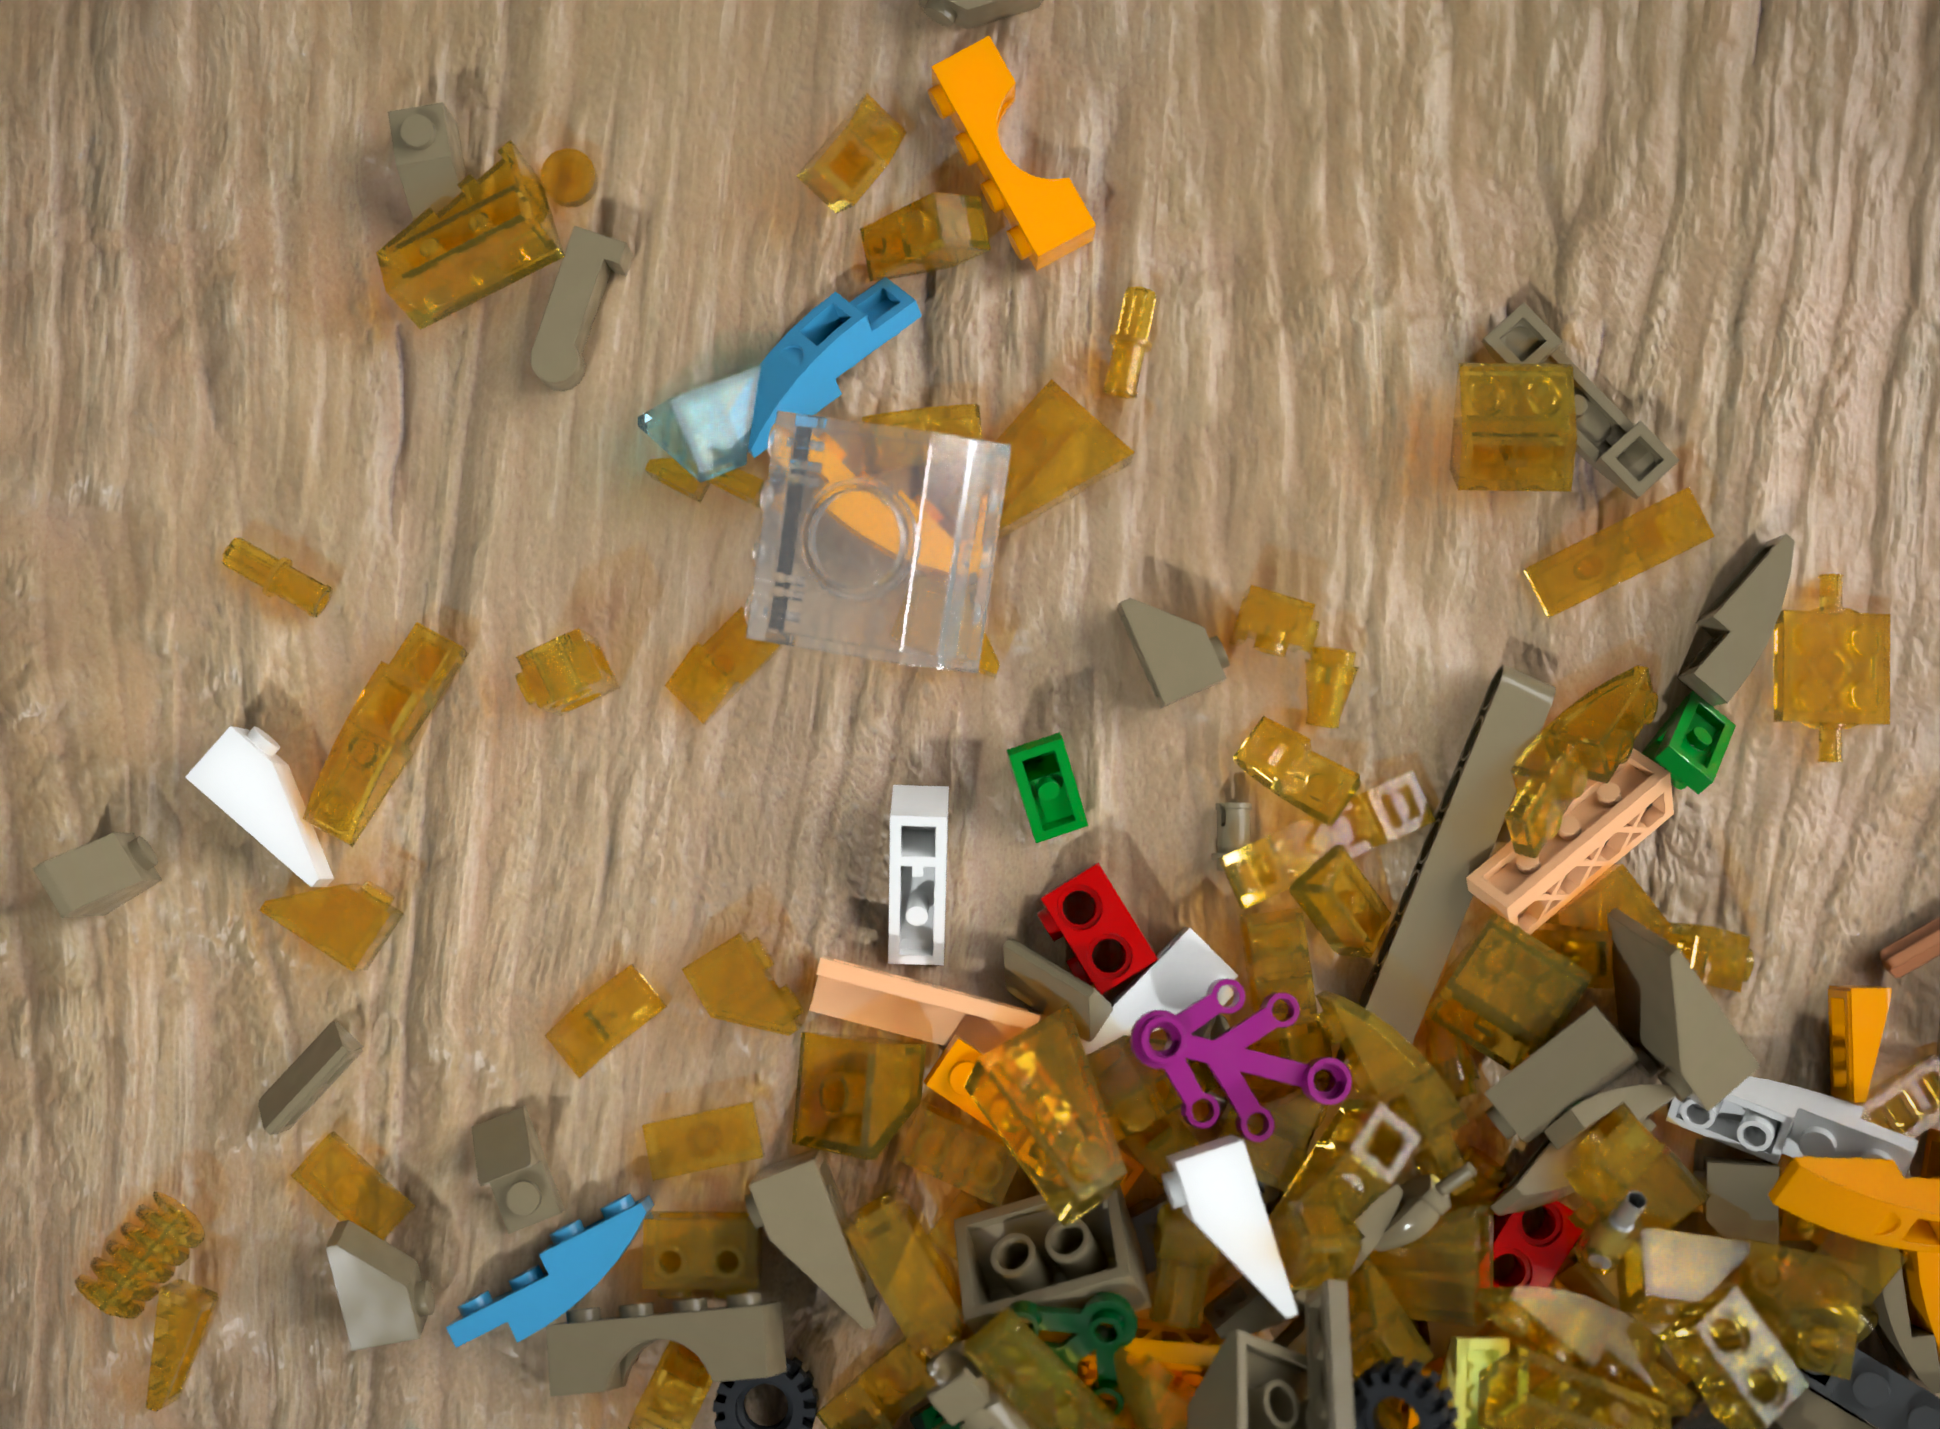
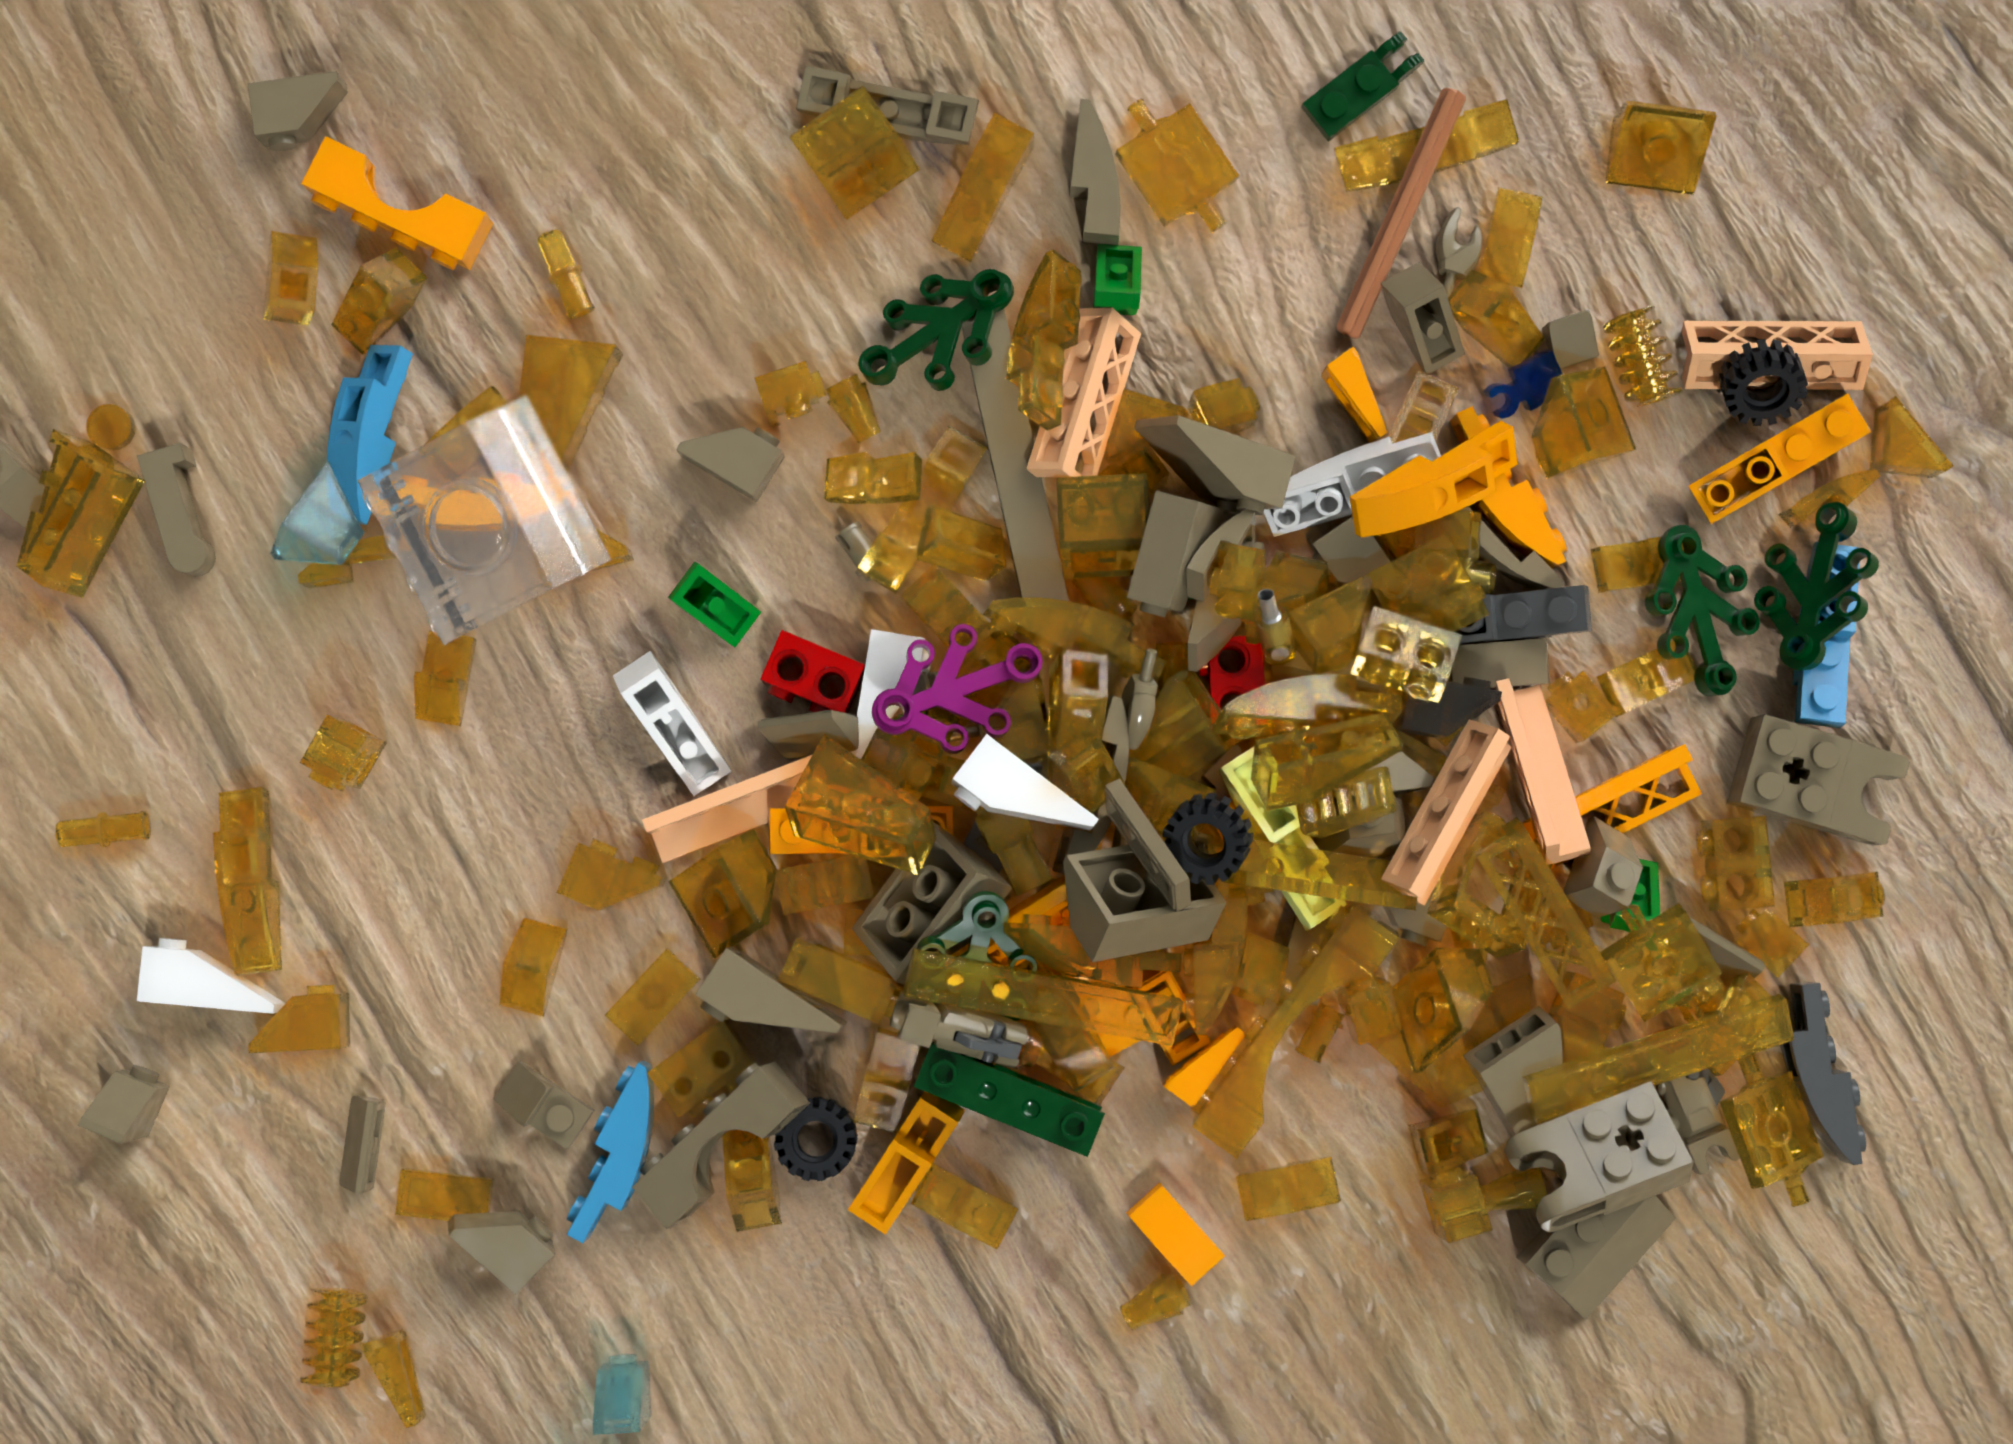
camera: 35 degrees left, 0 degrees up
none -> dark green plant [858,269,1014,391]

